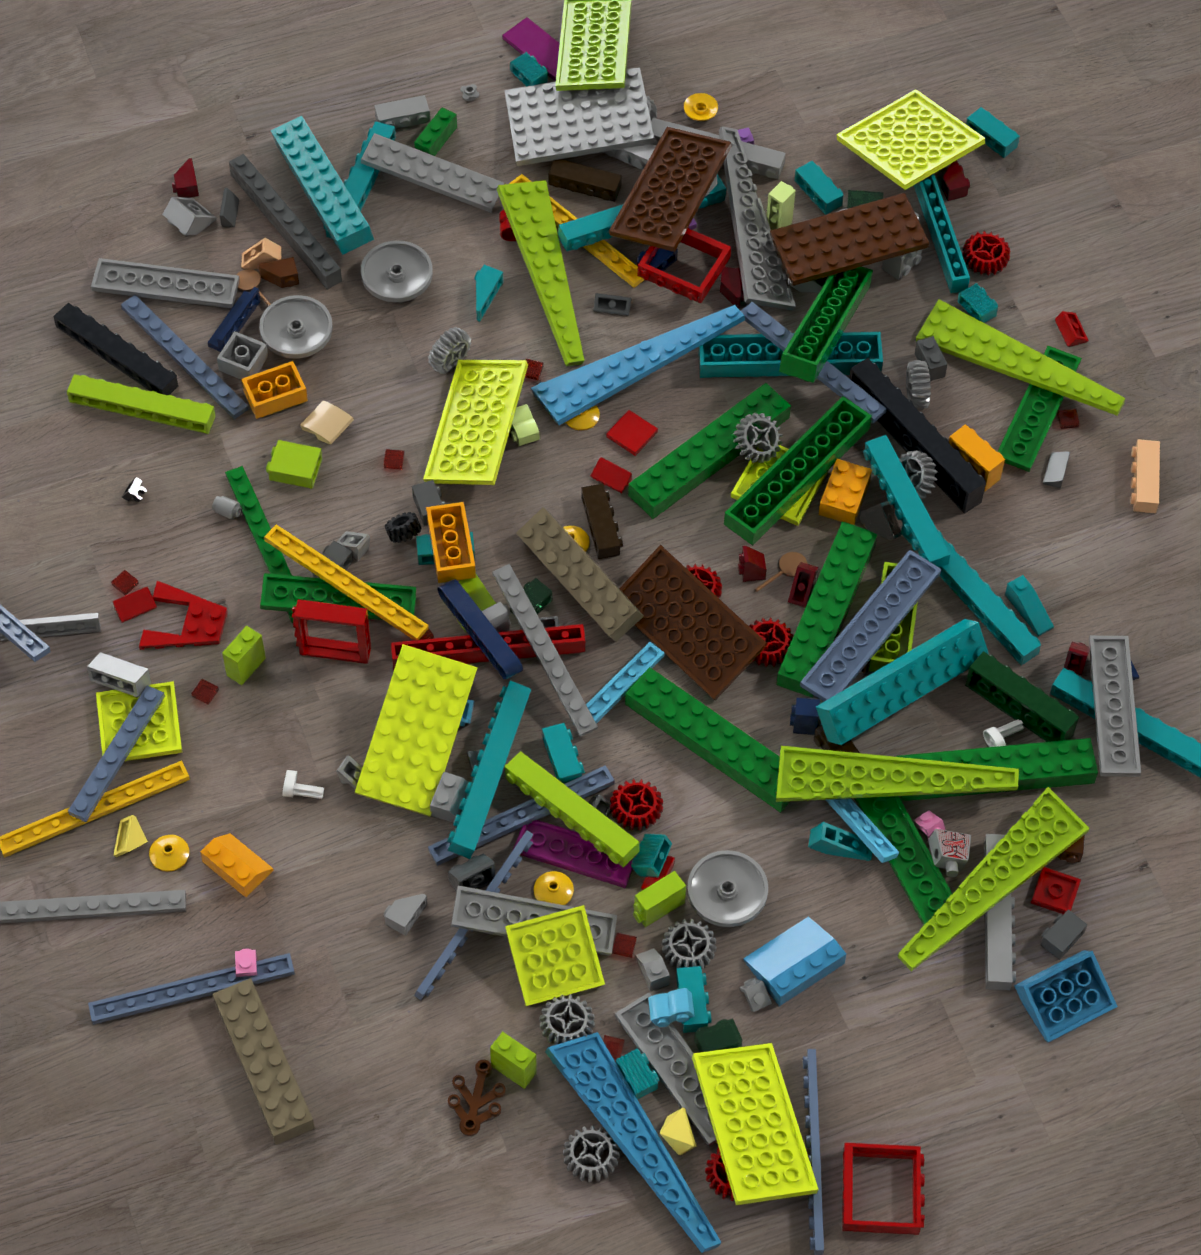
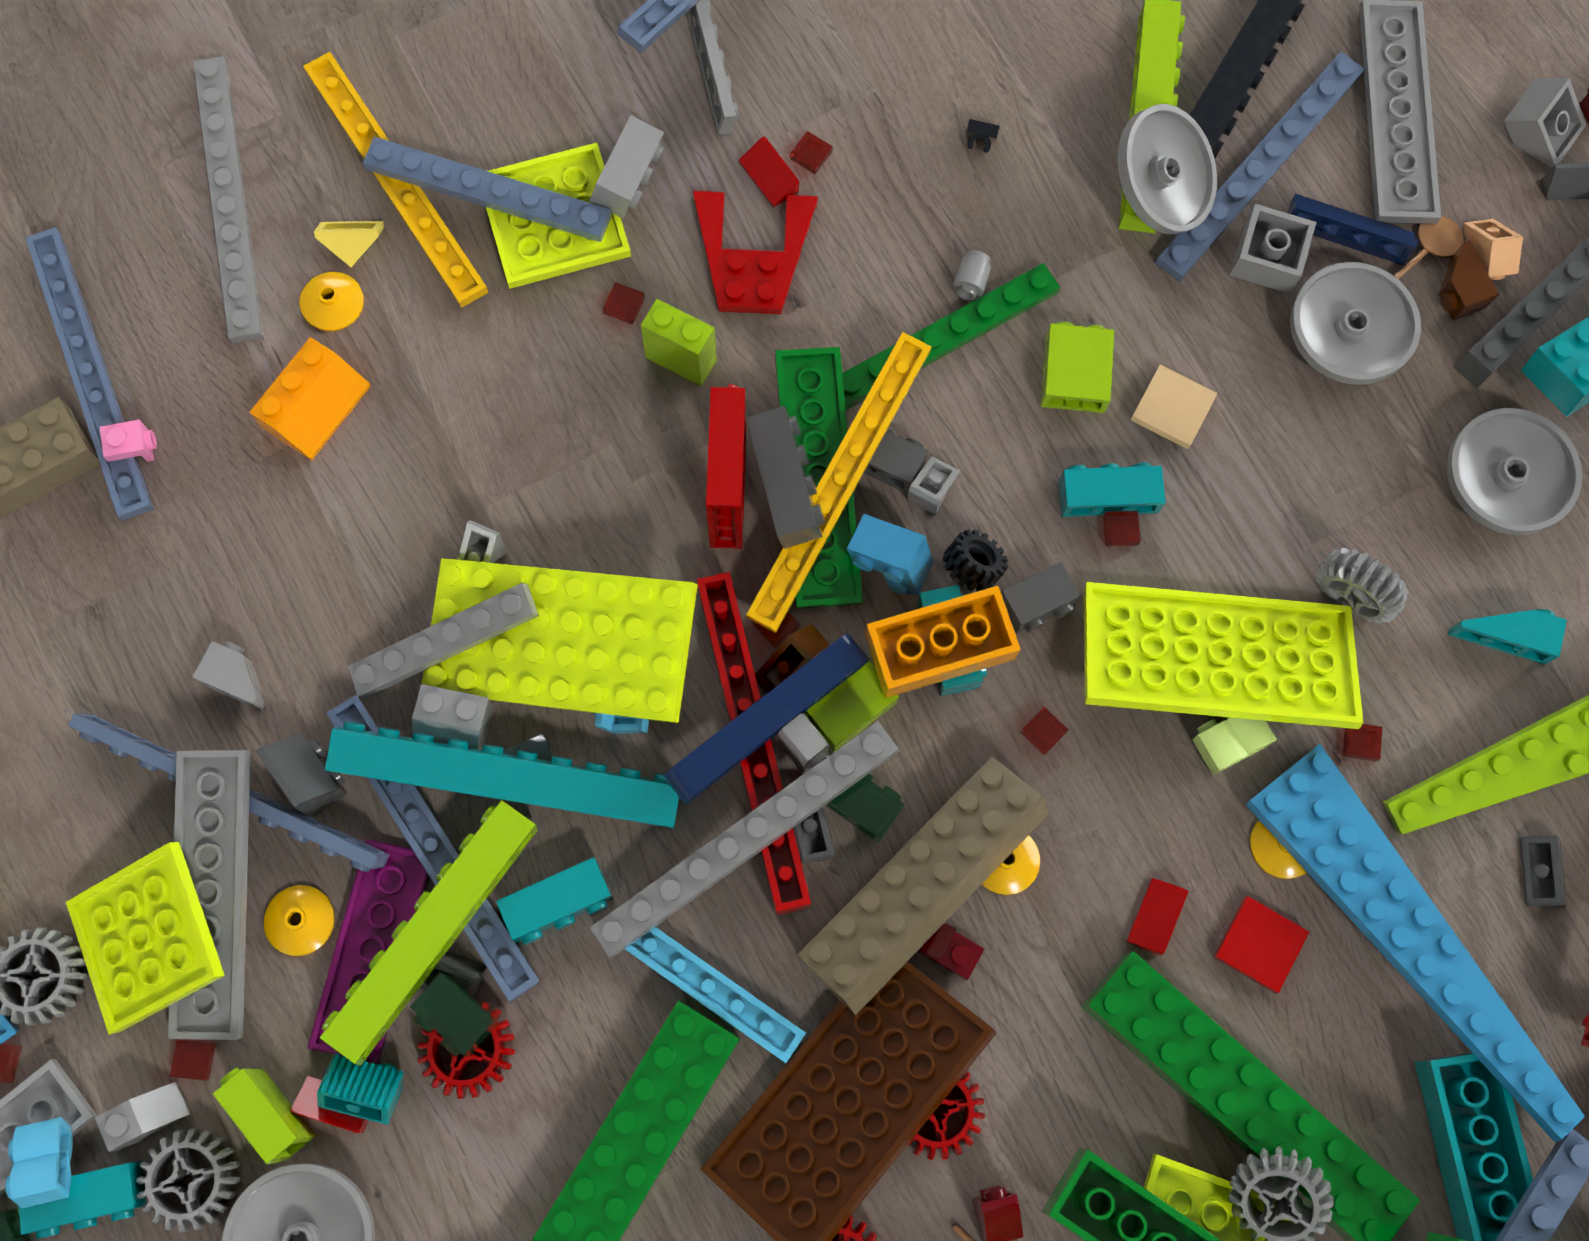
camera: 80 degrees right, 15 degrees up
light orange brick [241,361,308,419] -> none
white piece [283,770,324,799] -> none
dark brown brick [581,483,623,559] -> none
none -> light grey plate [348,583,539,698]
none -> clear green brick [410,972,499,1057]
none -> dark grey brick [747,406,825,549]
none -> reddish brown slope [755,624,830,693]
none -> dark azure brick [847,514,934,596]
none -> dark red slope [917,923,985,981]
none -> clear red tile [1020,707,1069,755]
none -> teal brick [1058,462,1166,517]
none -> light grey dish [1118,104,1217,235]

